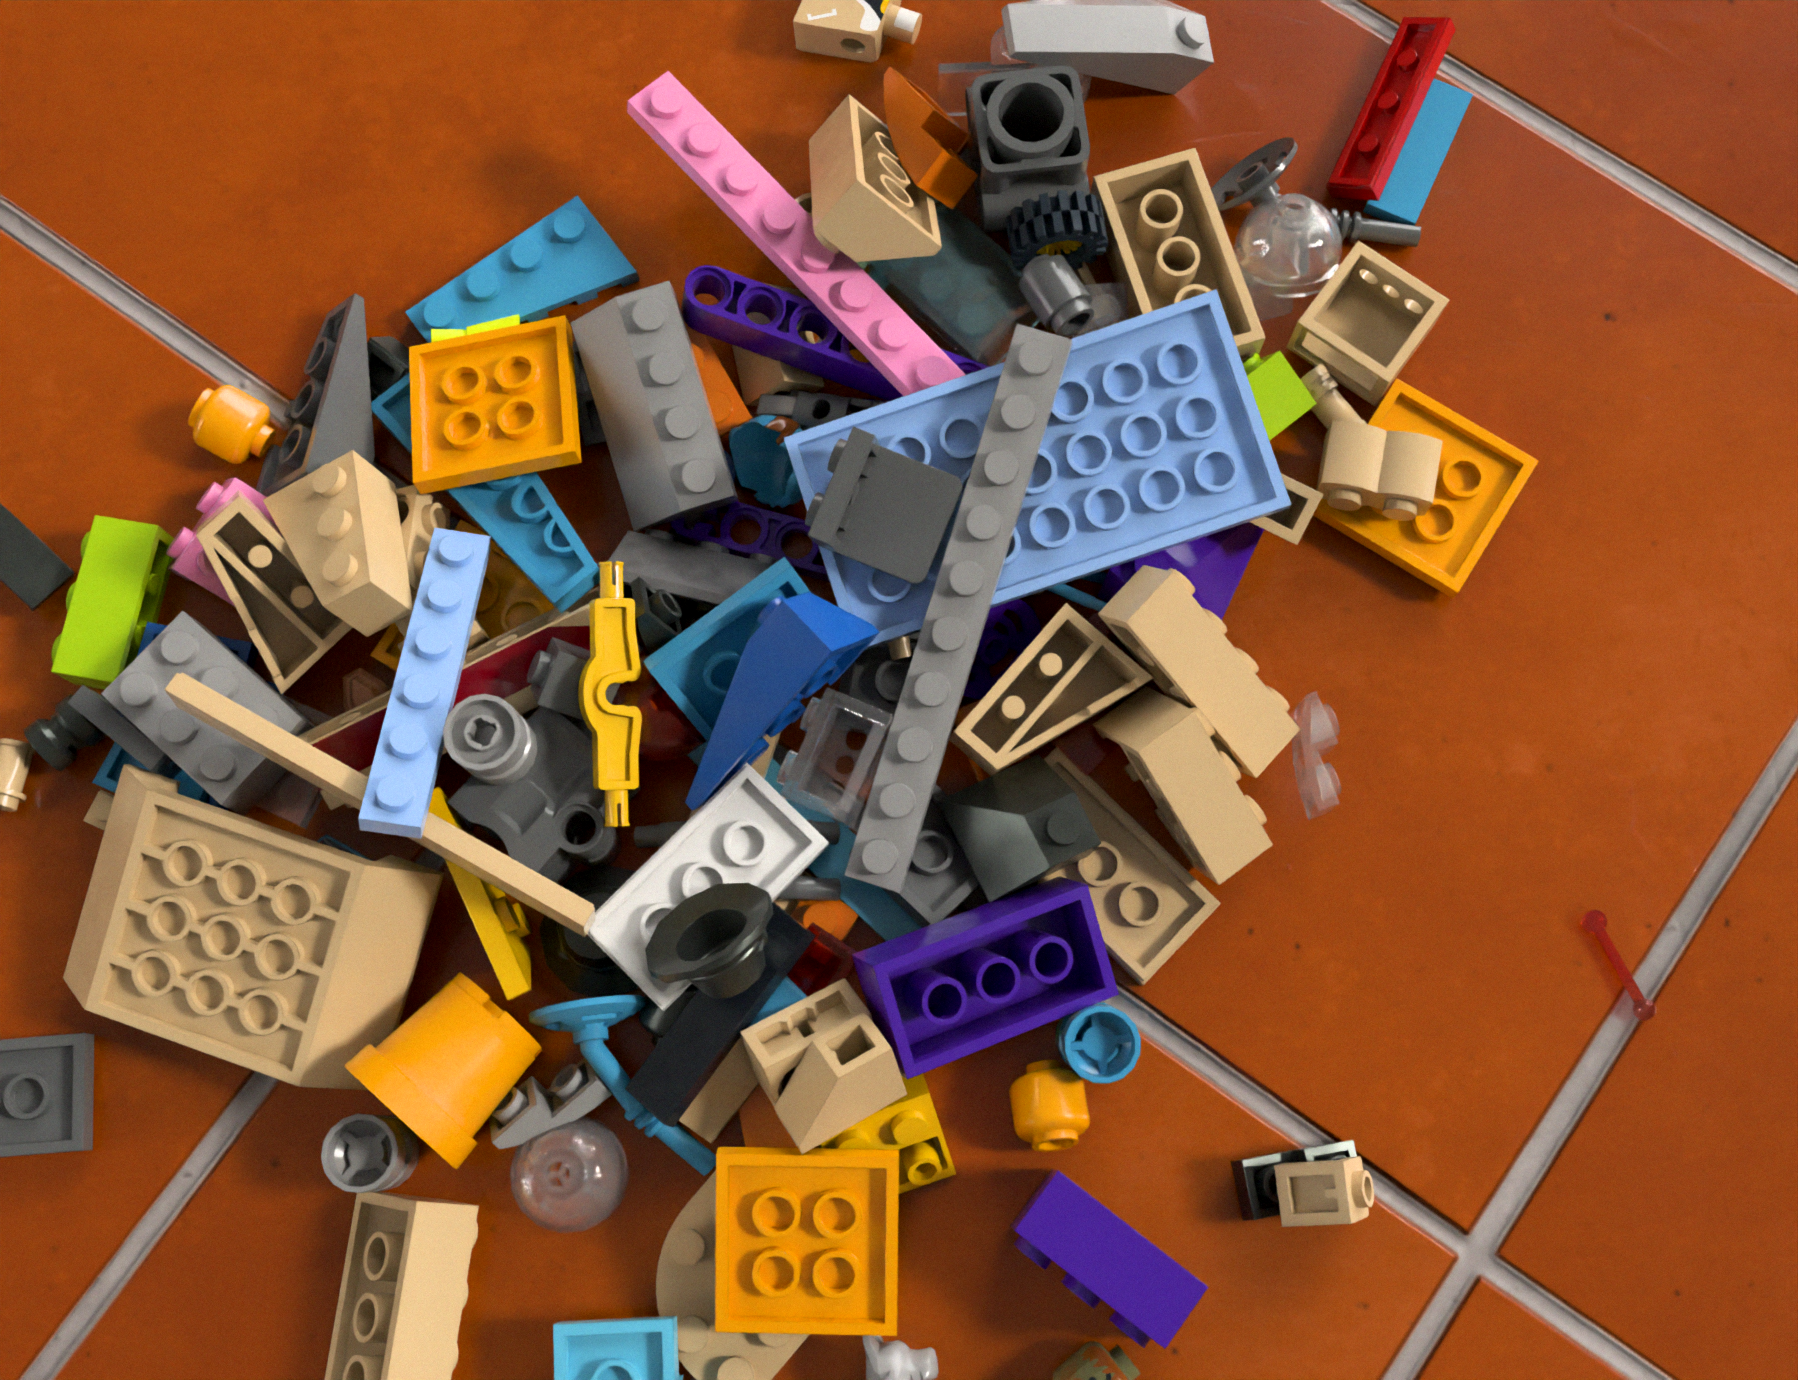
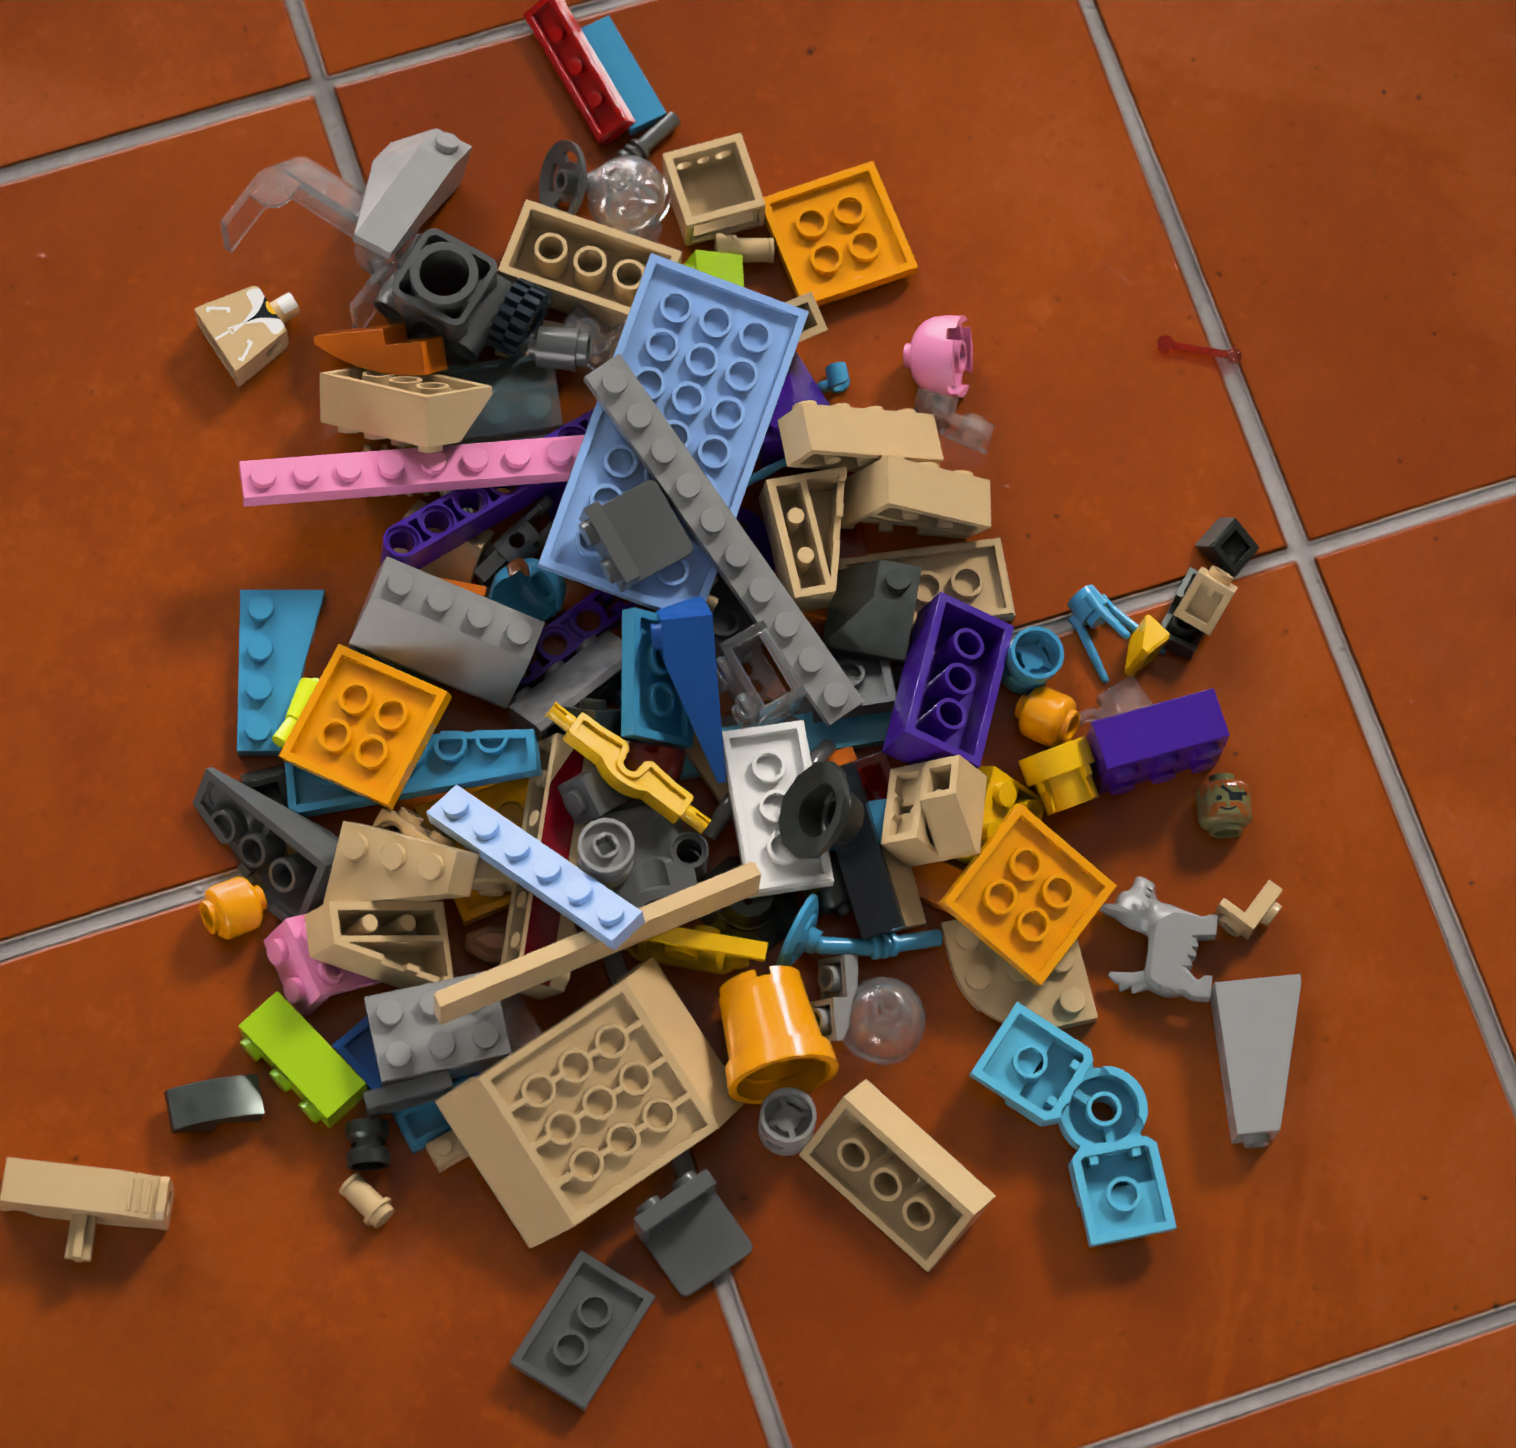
camera: 65 degrees left, 5 degrees down
tan brick [1316,421,1443,521] -> none
none -> dark grey bracket [633,1168,753,1297]
none -> dark azure hand [817,362,850,393]
none -> bright pink cylinder [903,315,973,397]
none -> yellow piece [1018,736,1099,816]
none -> dark azure plant [1067,584,1166,684]
none -> clear plate [1079,676,1153,726]
none -> yellow slope [1124,615,1170,677]
none -> pearl dark grey slope [1195,517,1260,577]

